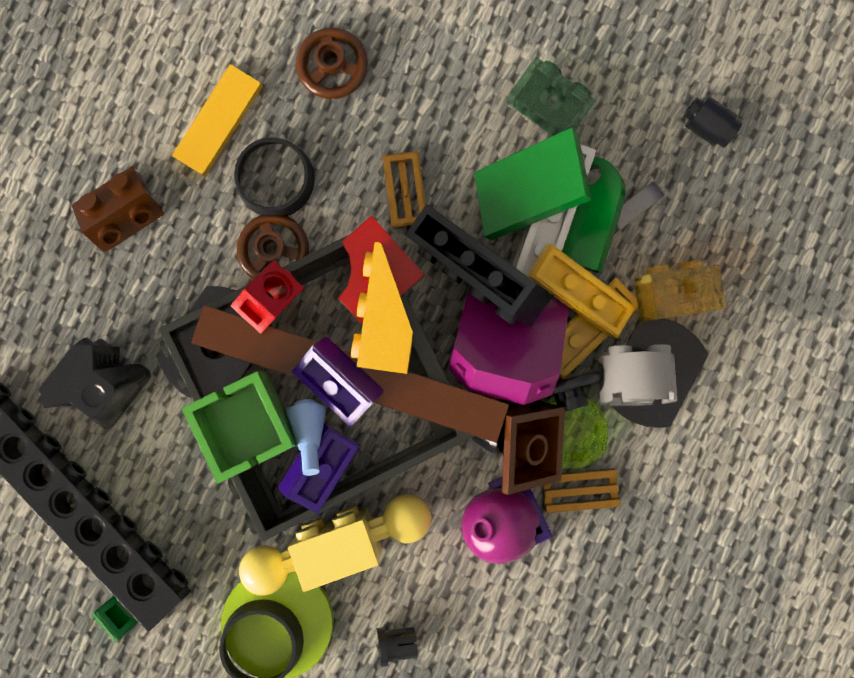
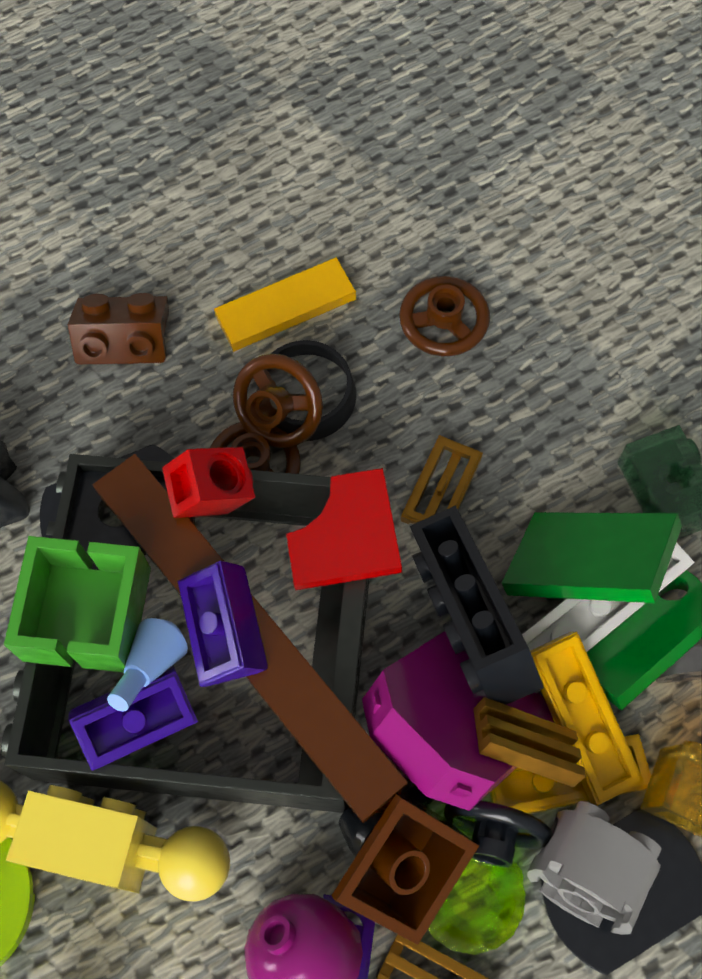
camera: 35 degrees right, 20 degrees down
yellow slope [351,242,413,374] -> none
none -> reddish brown piece [233,354,323,448]
none -> pearl gold tile [473,697,586,787]

